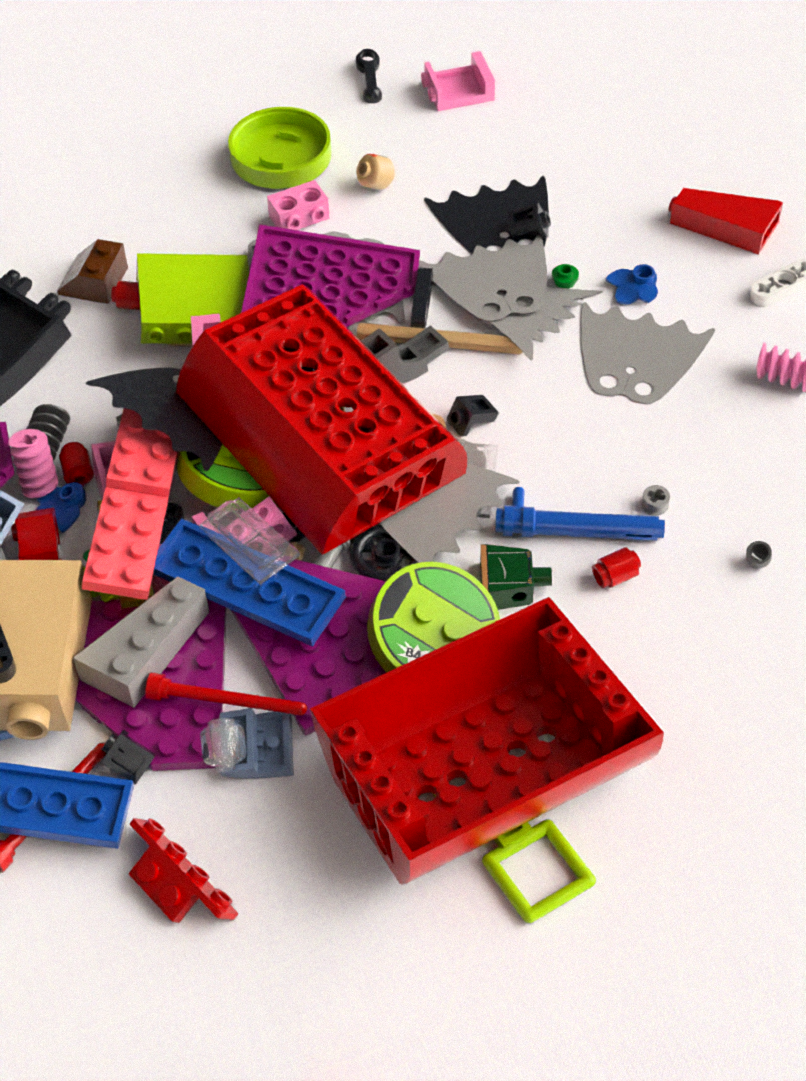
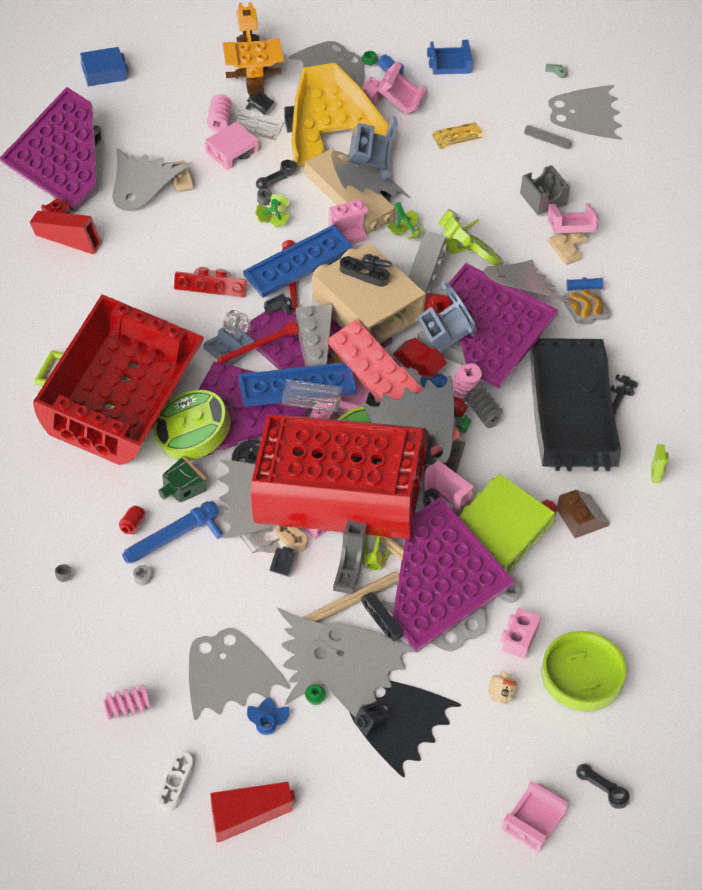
camera: 135 degrees right, 0 degrees up
none -> green plate [456,415,472,433]

